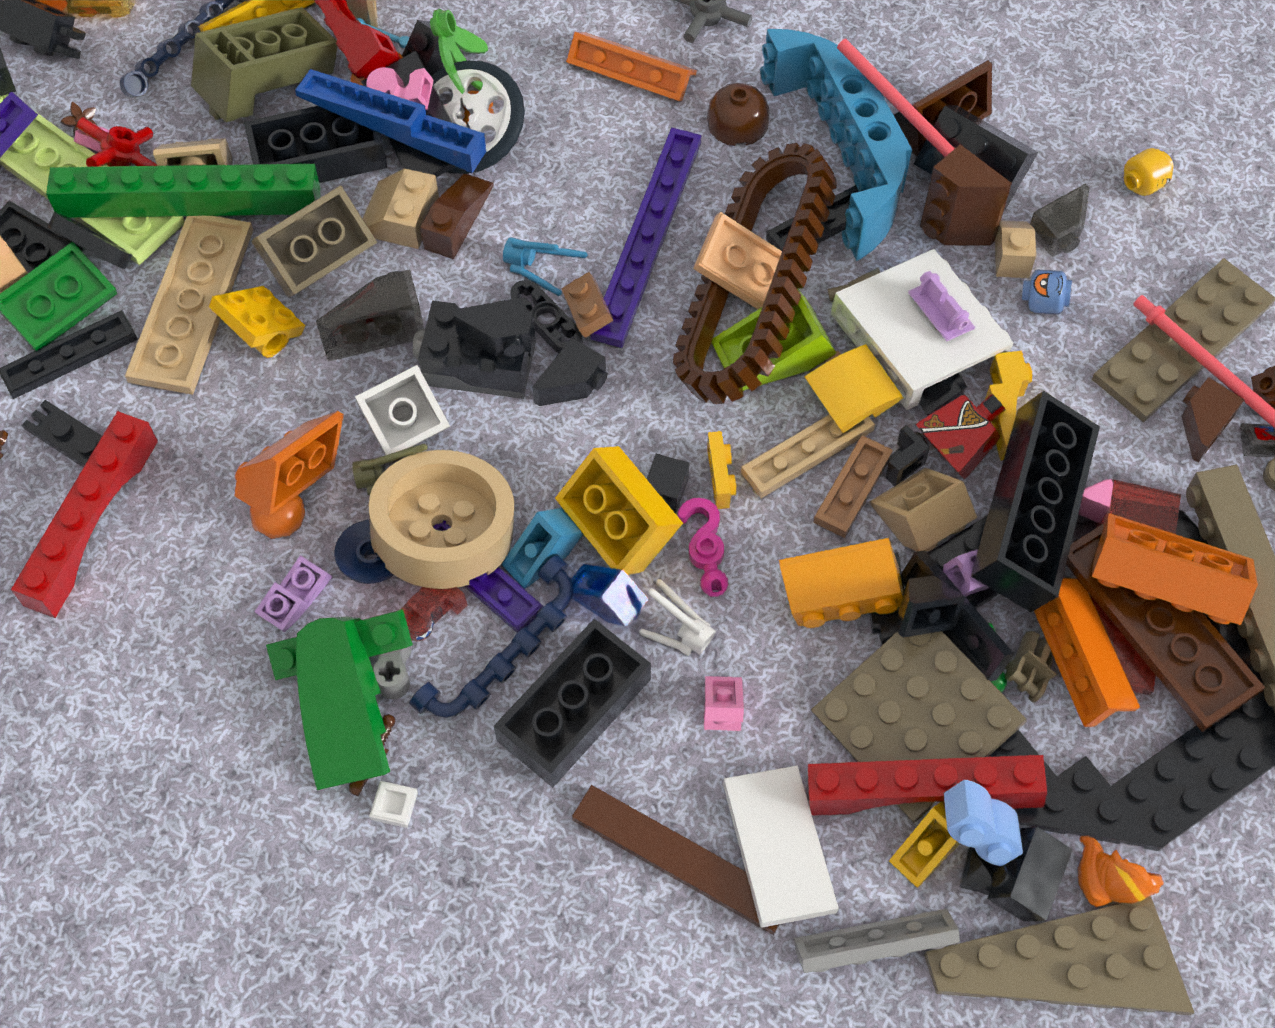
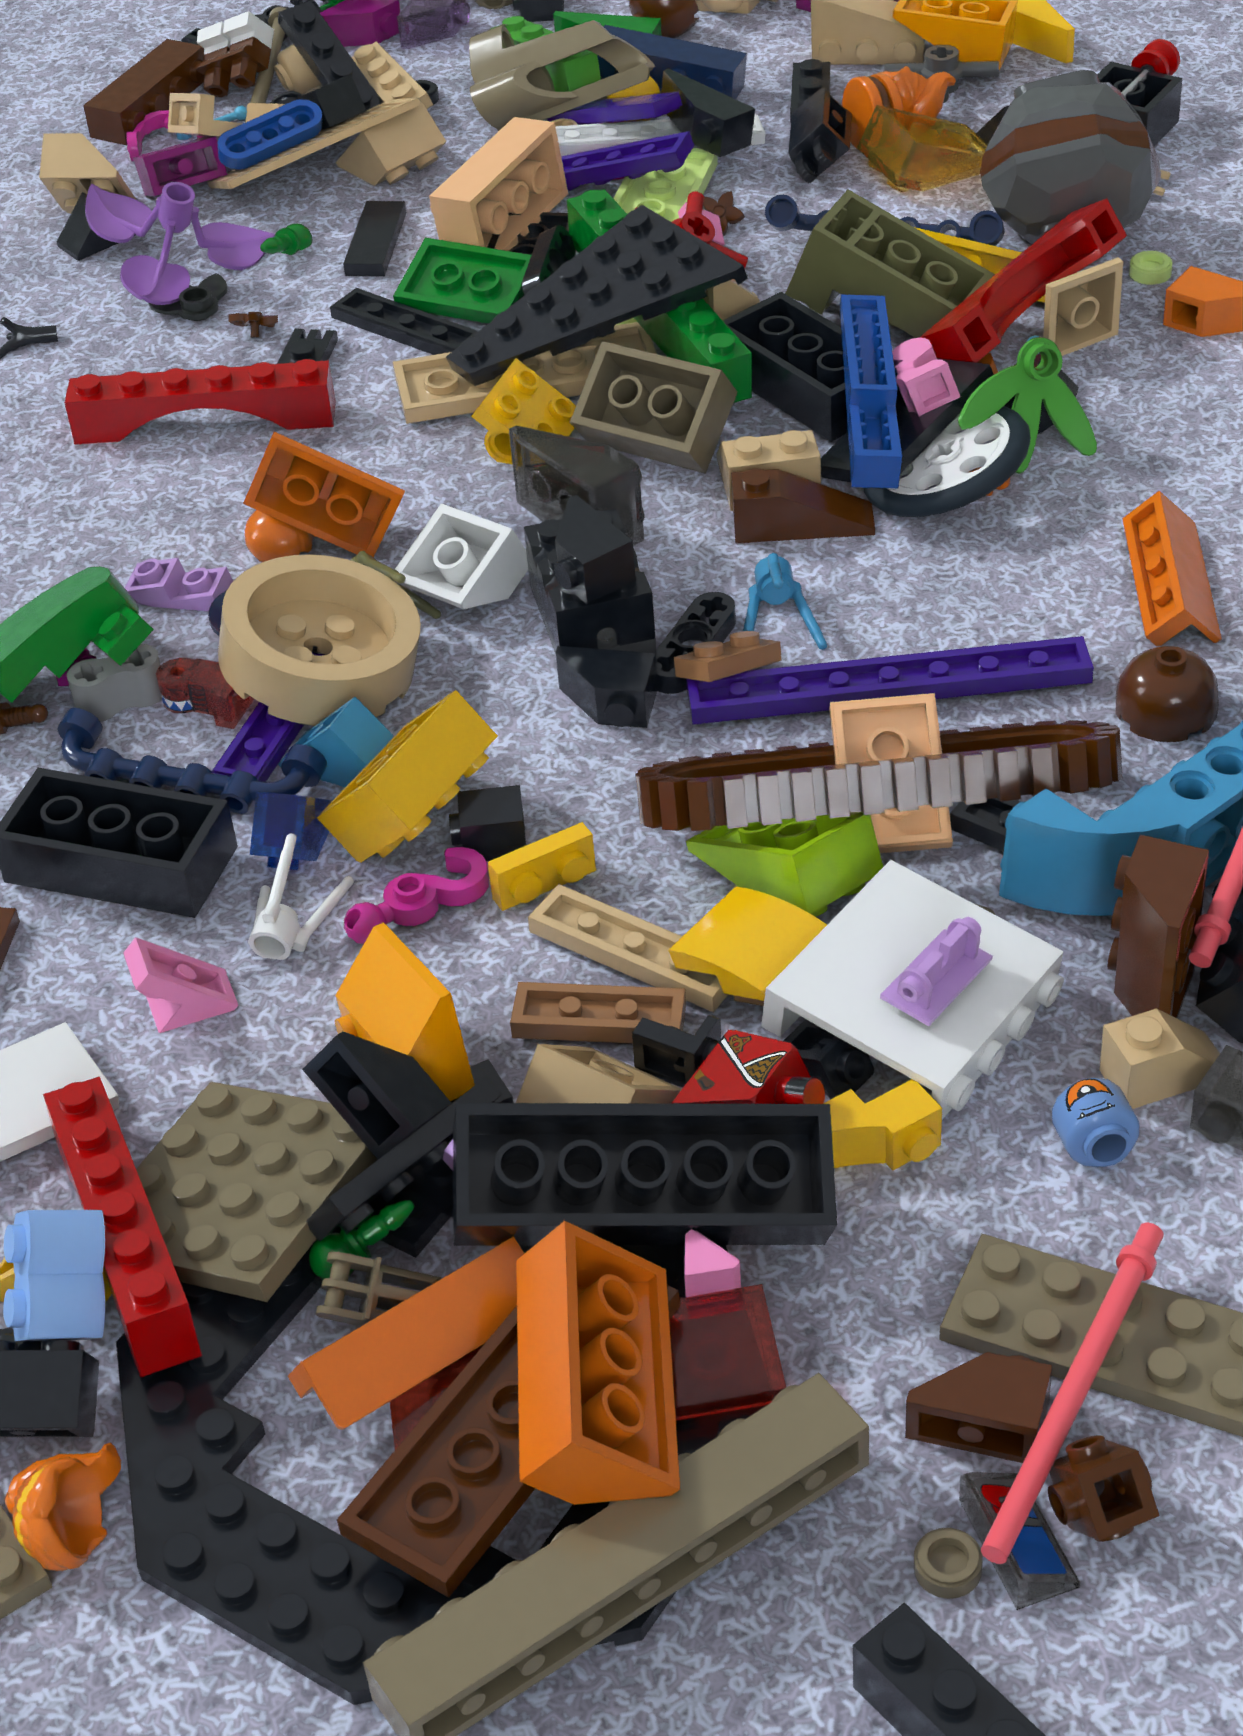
camera: 70 degrees right, 20 degrees down
none -> black wing [446,205,748,386]

